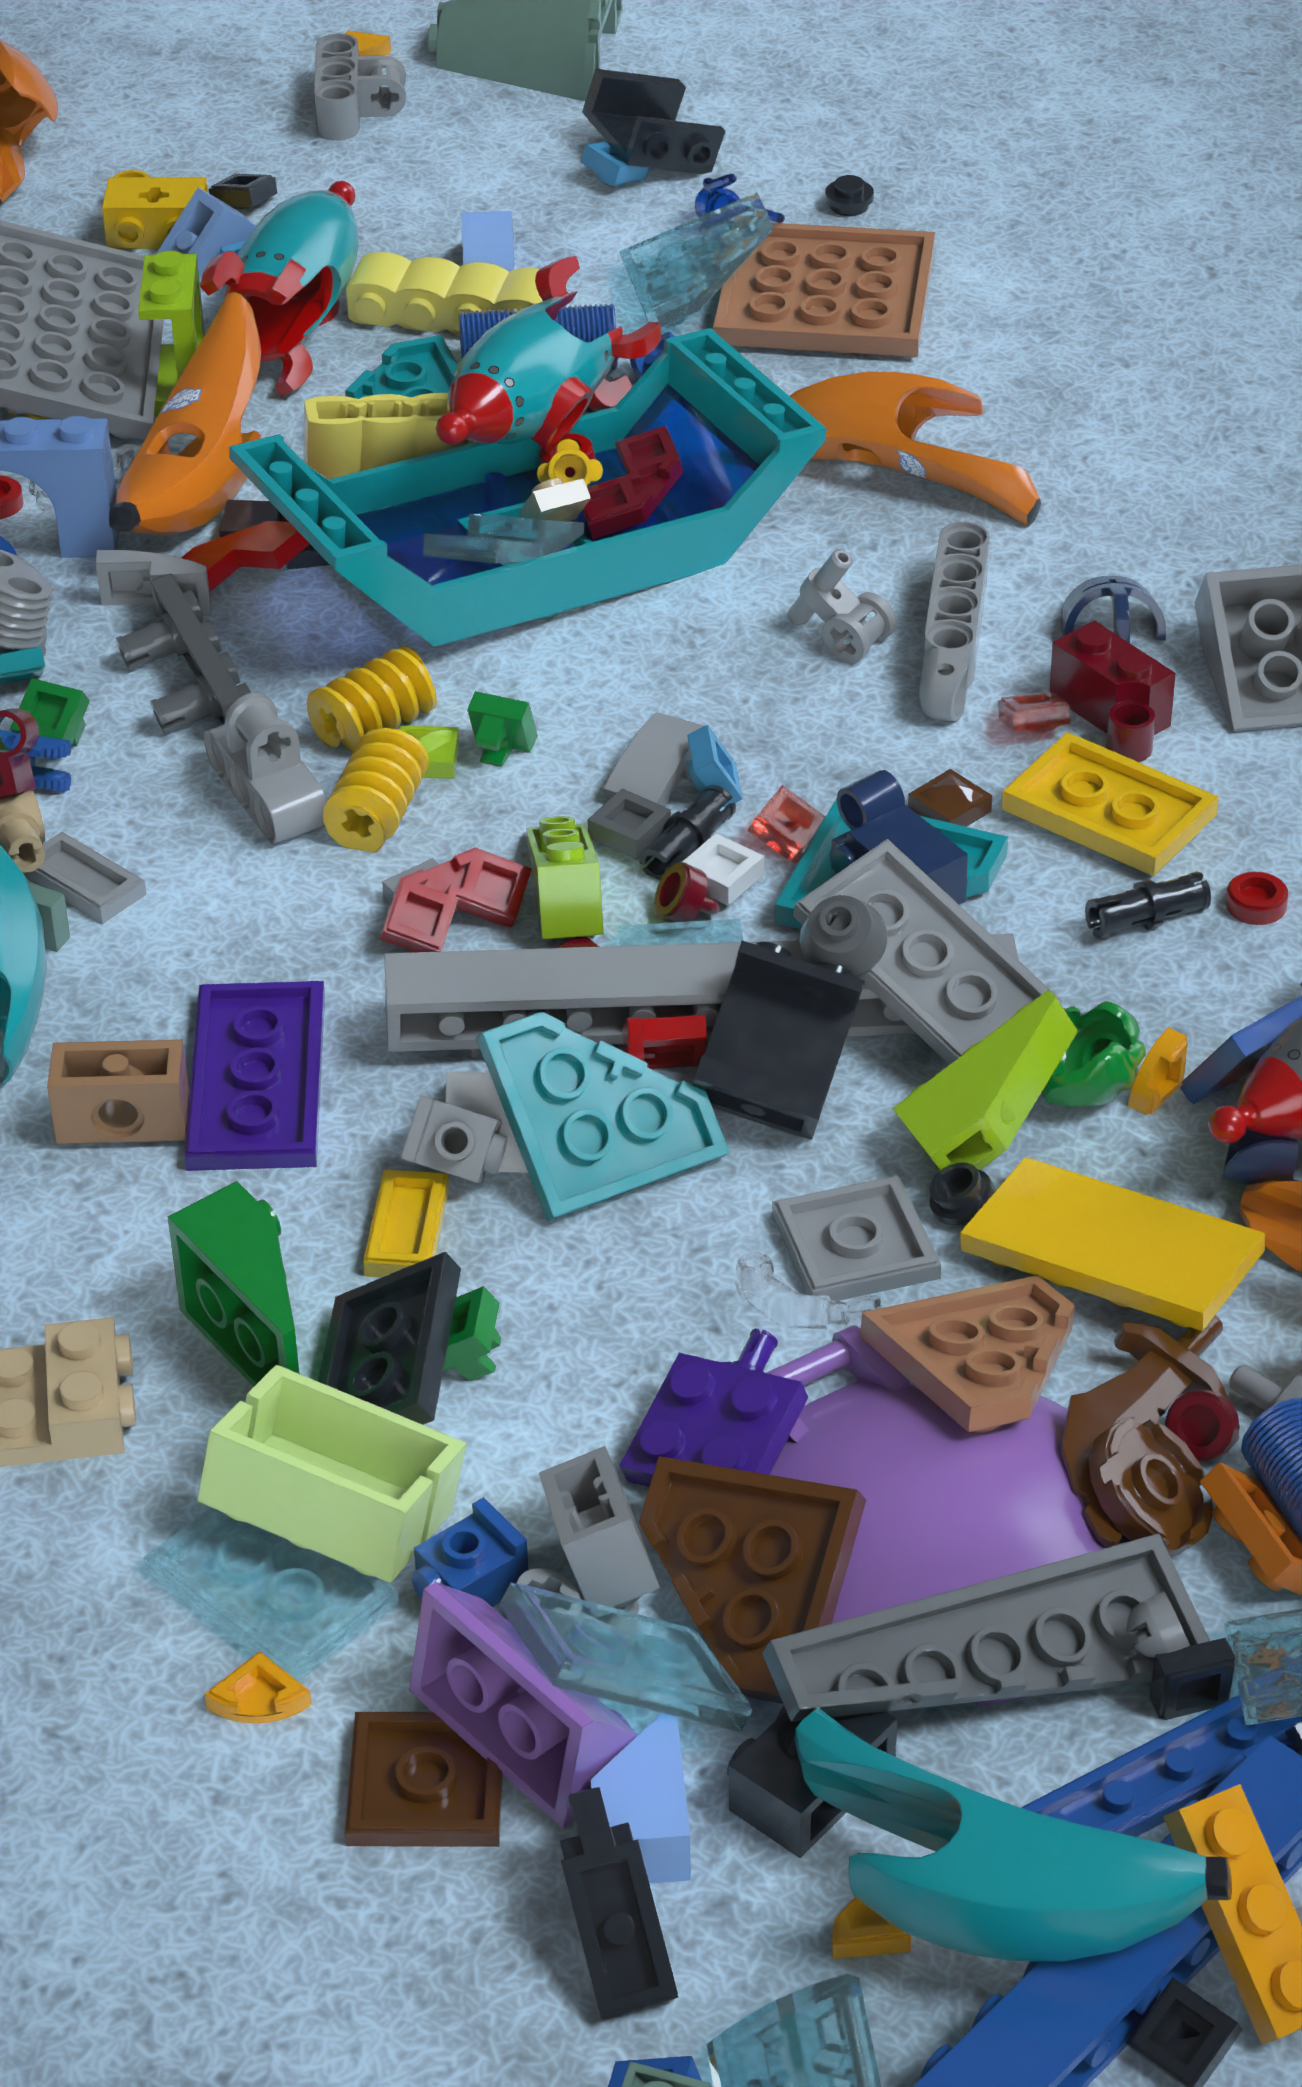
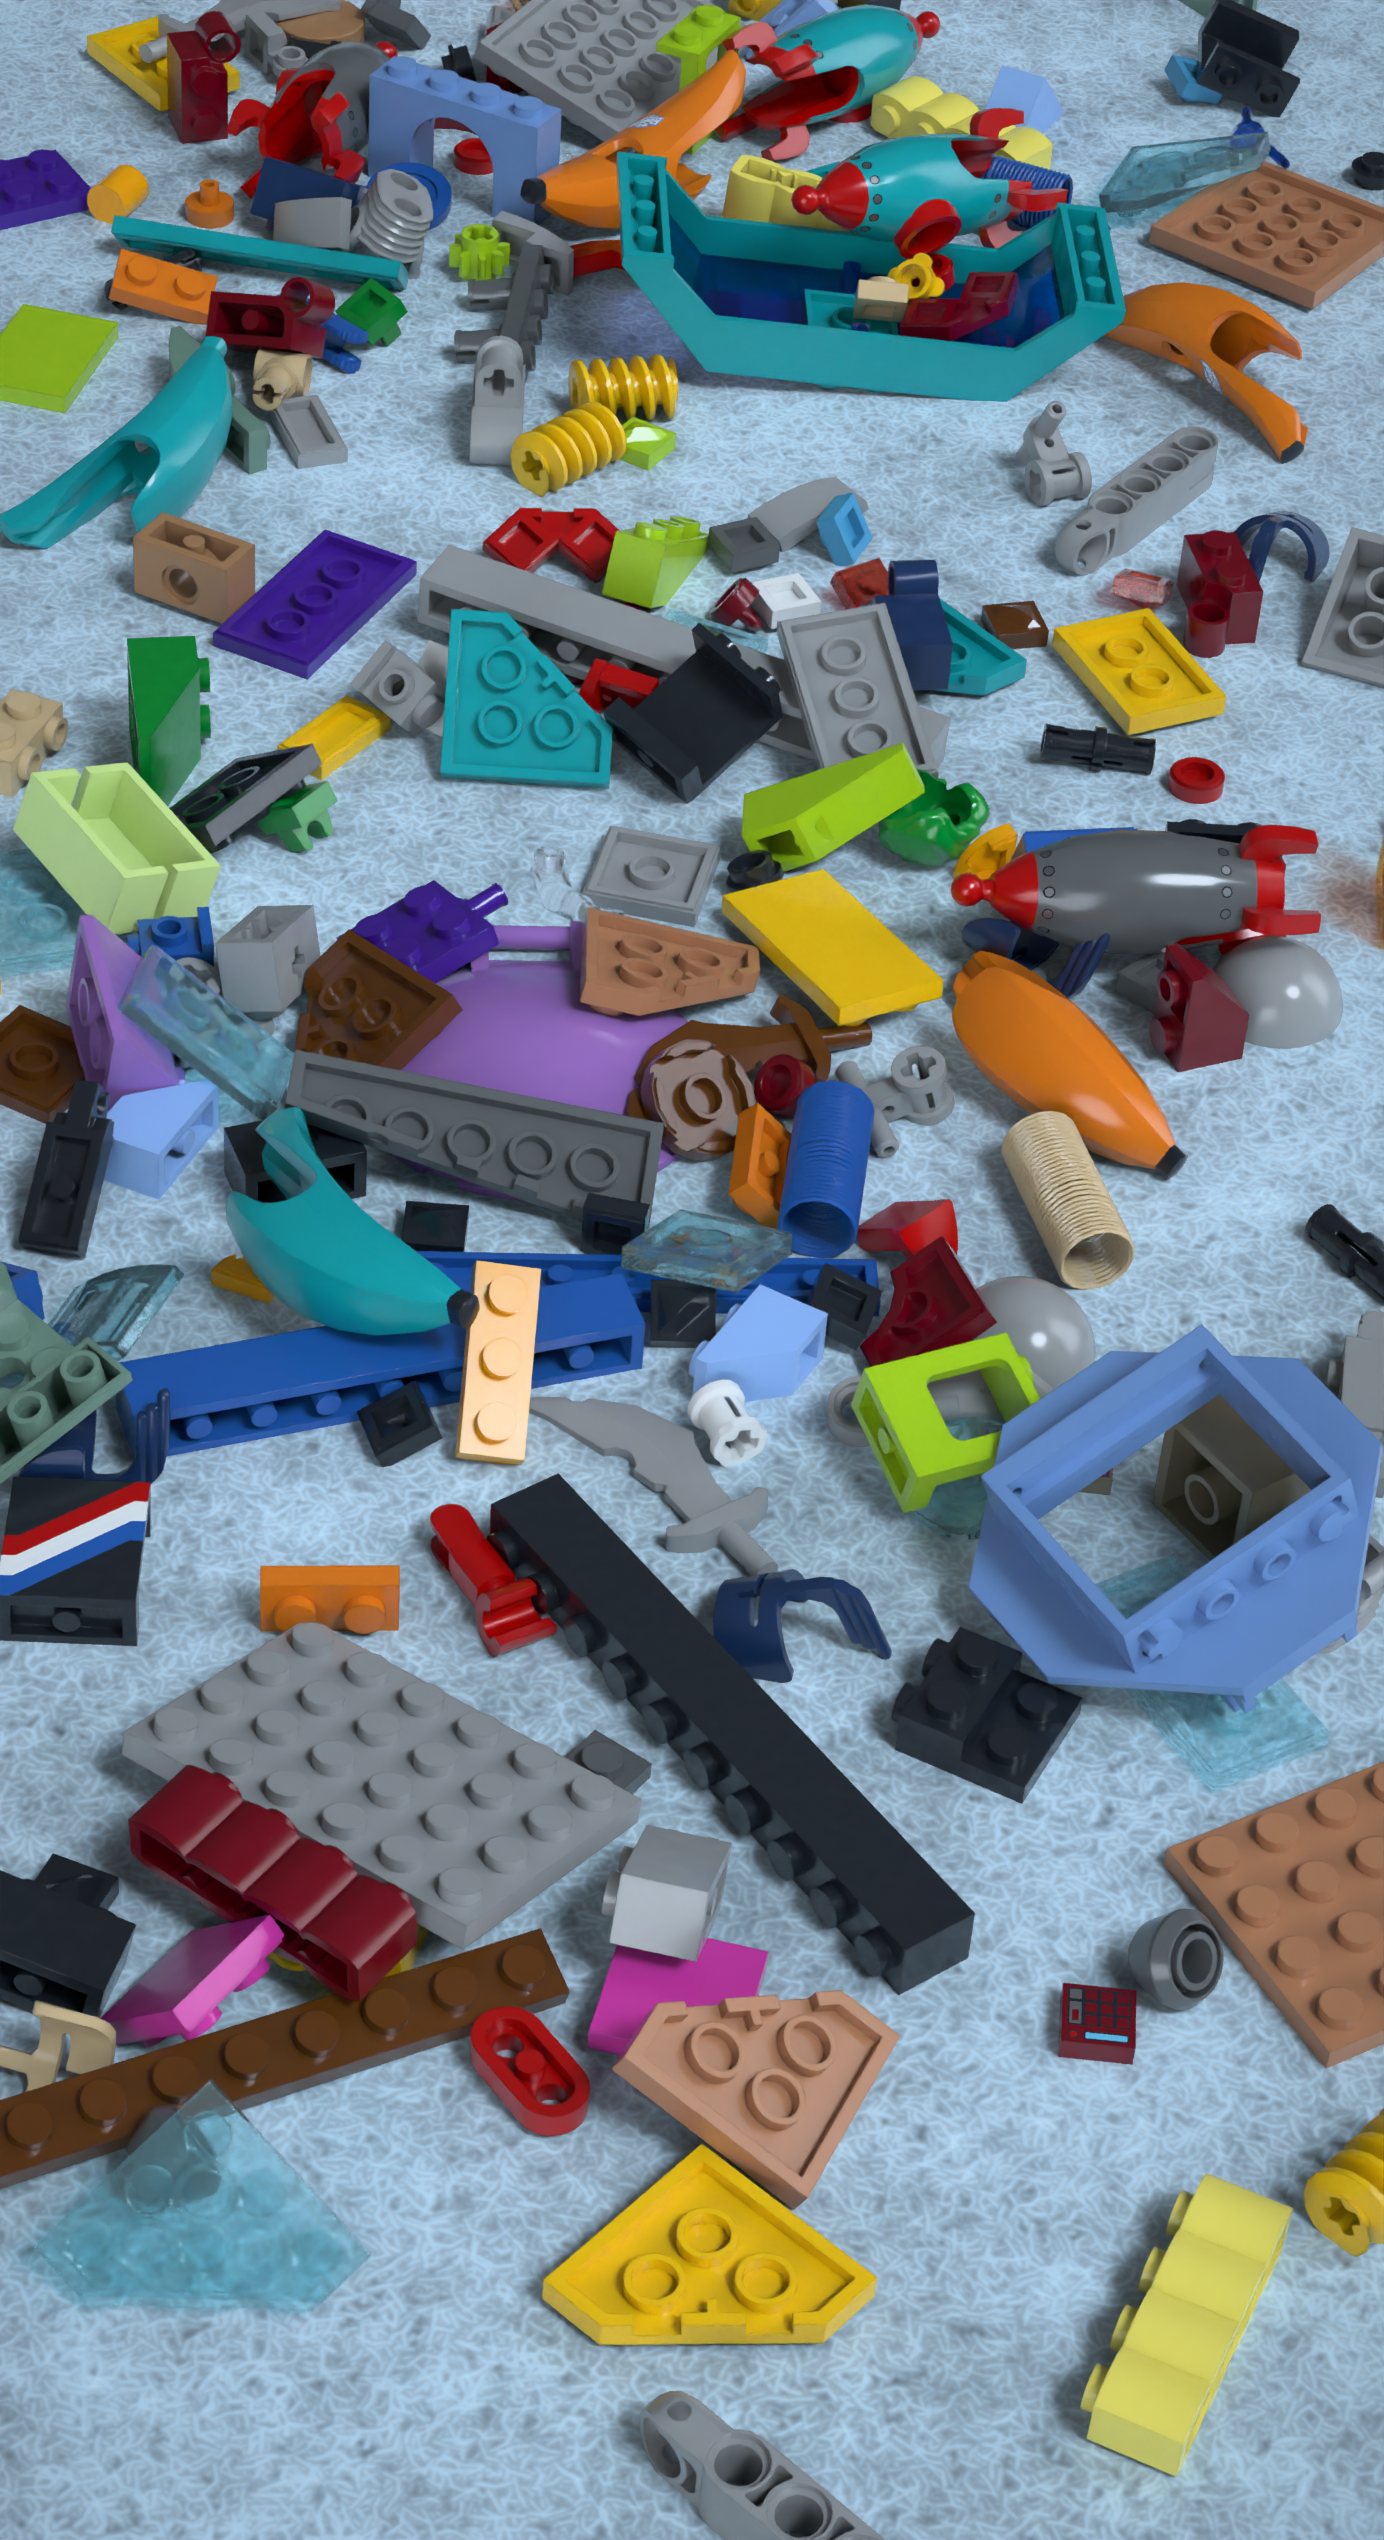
camera: 25 degrees right, 0 degrees up
clear light blue slope [423,513,584,563] -> none
green tile [467,691,538,767] -> none
black pin [639,785,736,880] -> none
dark grey cone [800,895,887,978] -> none
light grey hinge [1126,1591,1190,1658] -> none
none -> black tile [401,1201,469,1252]
none -> lime gear [449,224,510,282]

